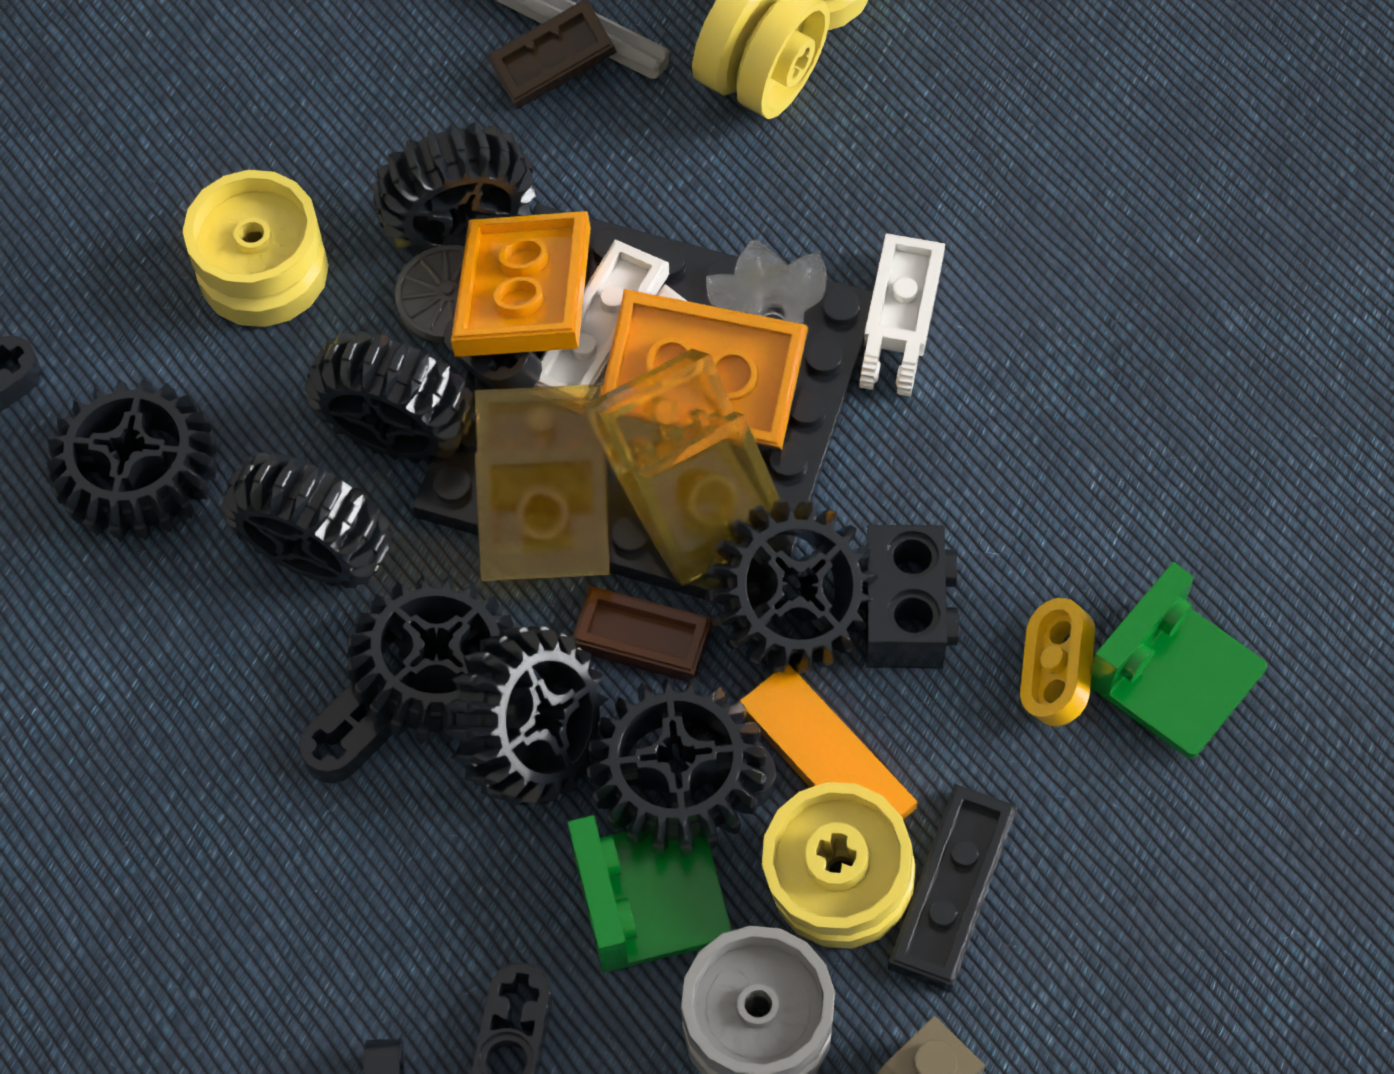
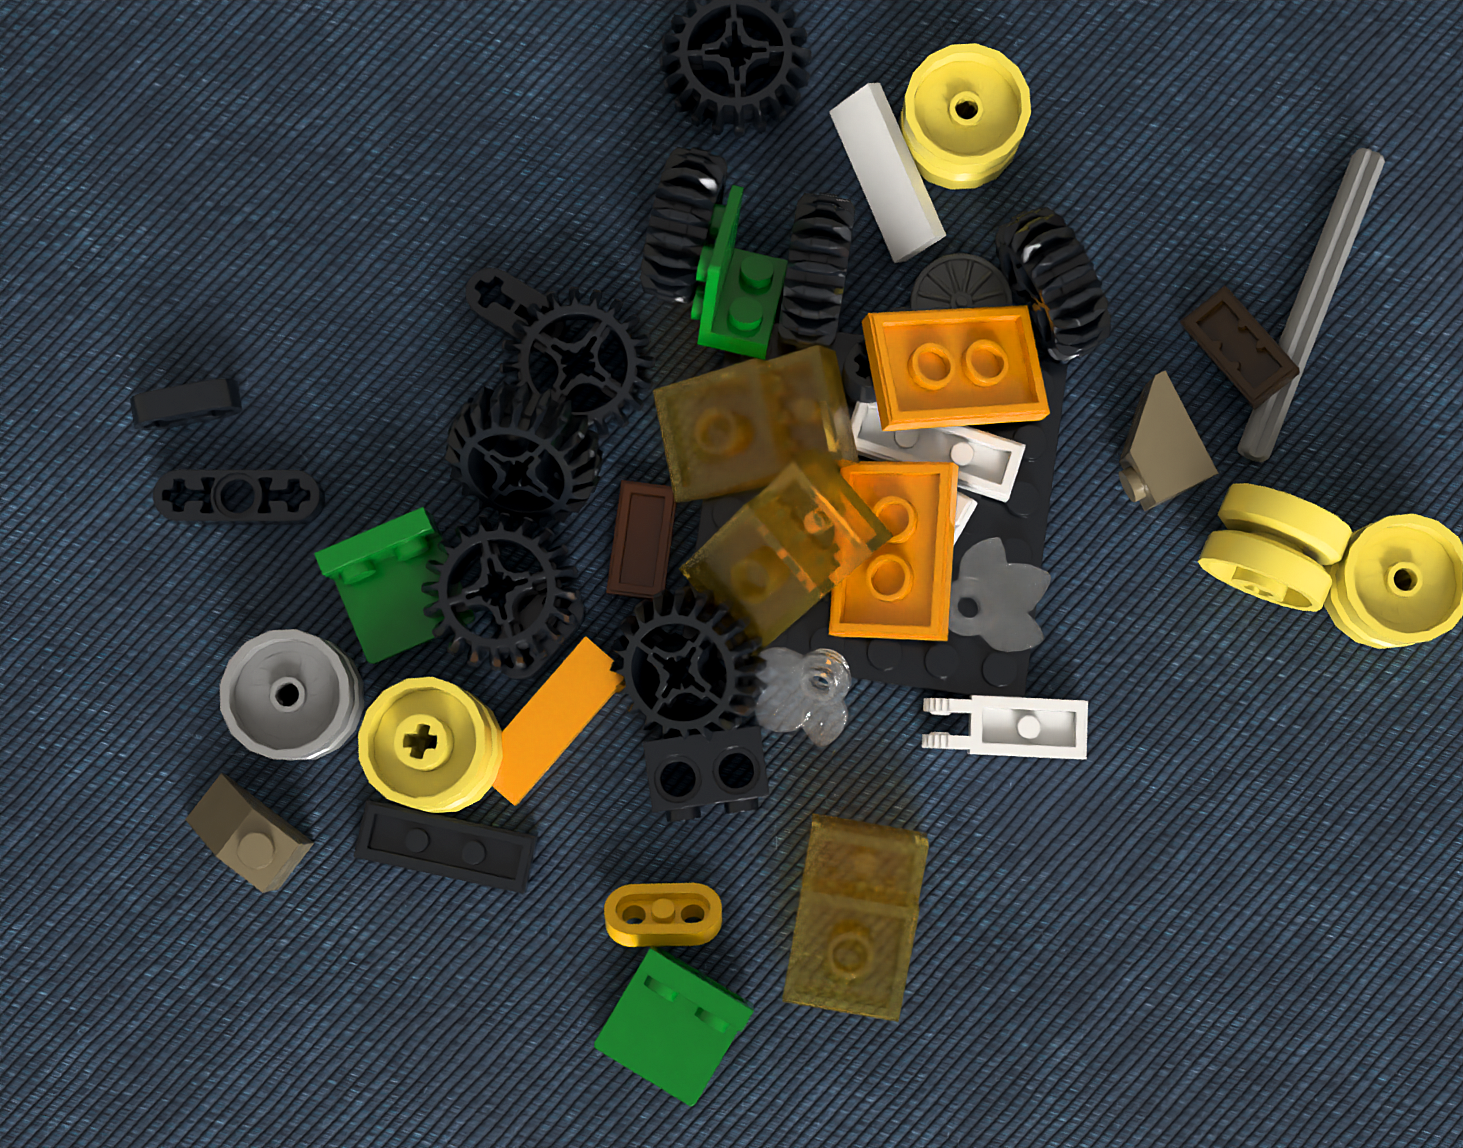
camera: 80 degrees right, 20 degrees up
none -> green bracket [691,185,788,360]
none -> clear plate [755,647,852,747]
none -> clear yellow slope [782,813,929,1022]
none -> white tile [829,83,946,263]
none -> dark tan slope [1119,371,1218,511]

